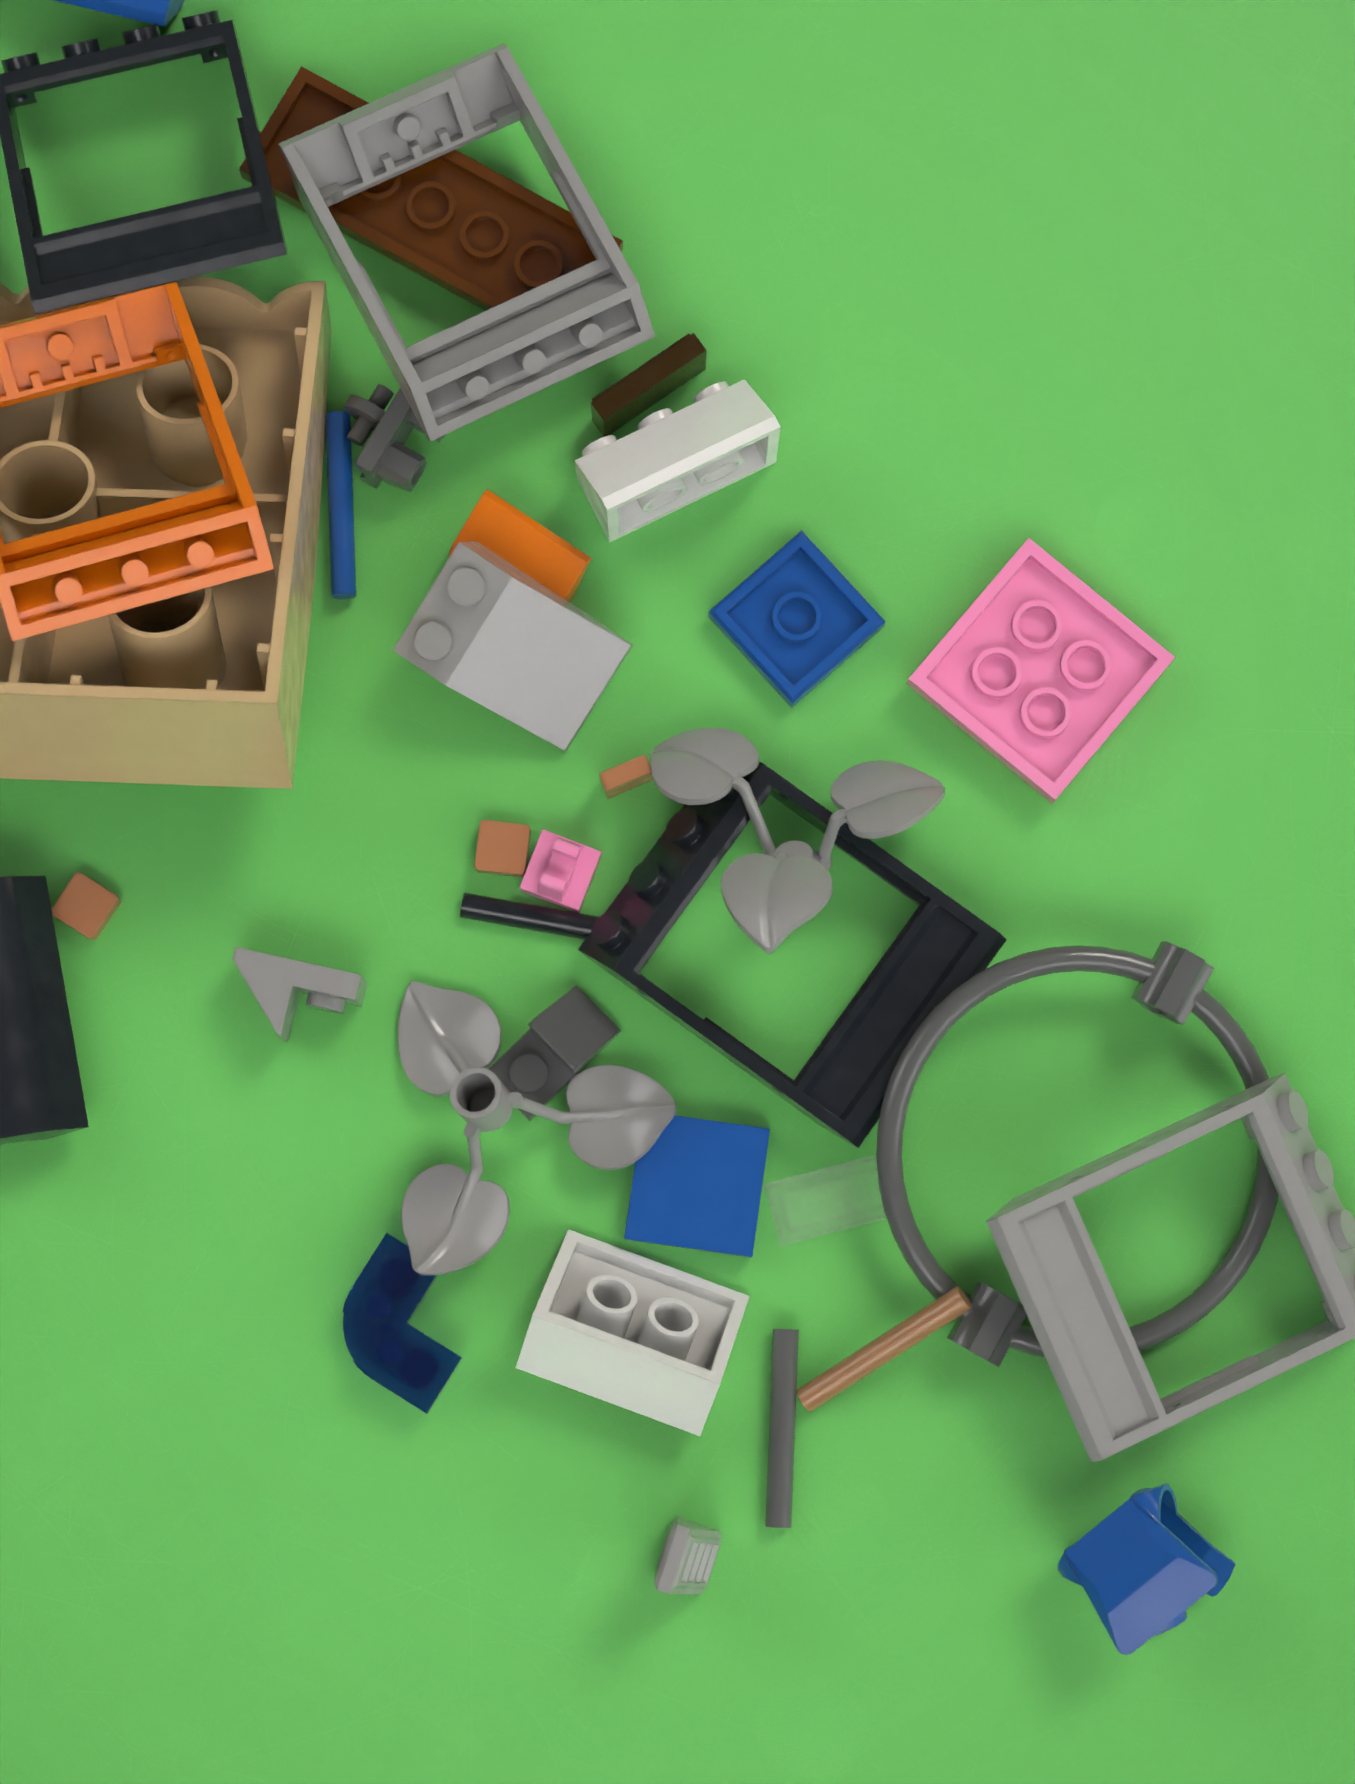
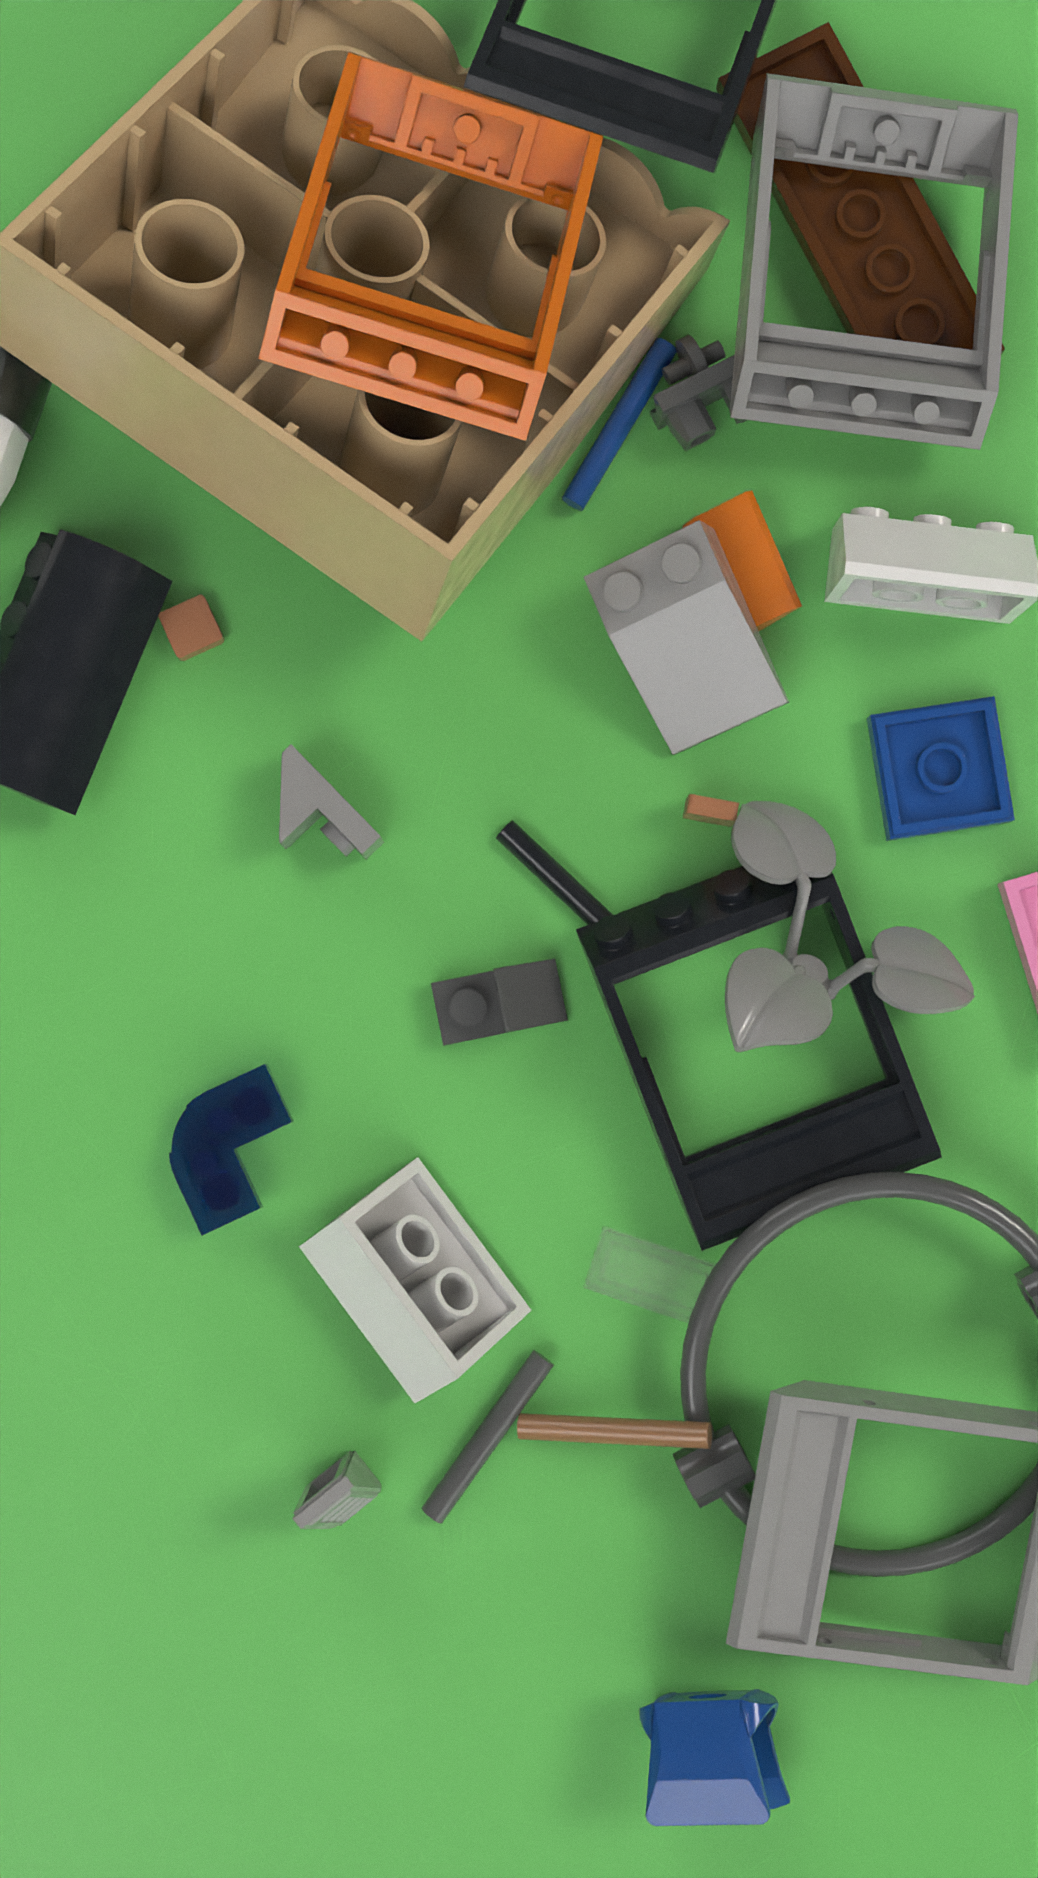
camera: 25 degrees right, 5 degrees up
light grey plant [398,981,677,1275] -> none
nougat piece [475,820,531,877] -> none
bright pink tile [519,829,602,913] -> none
dark brown tile [591,333,706,437] -> none
blue tile [624,1115,770,1258] -> none

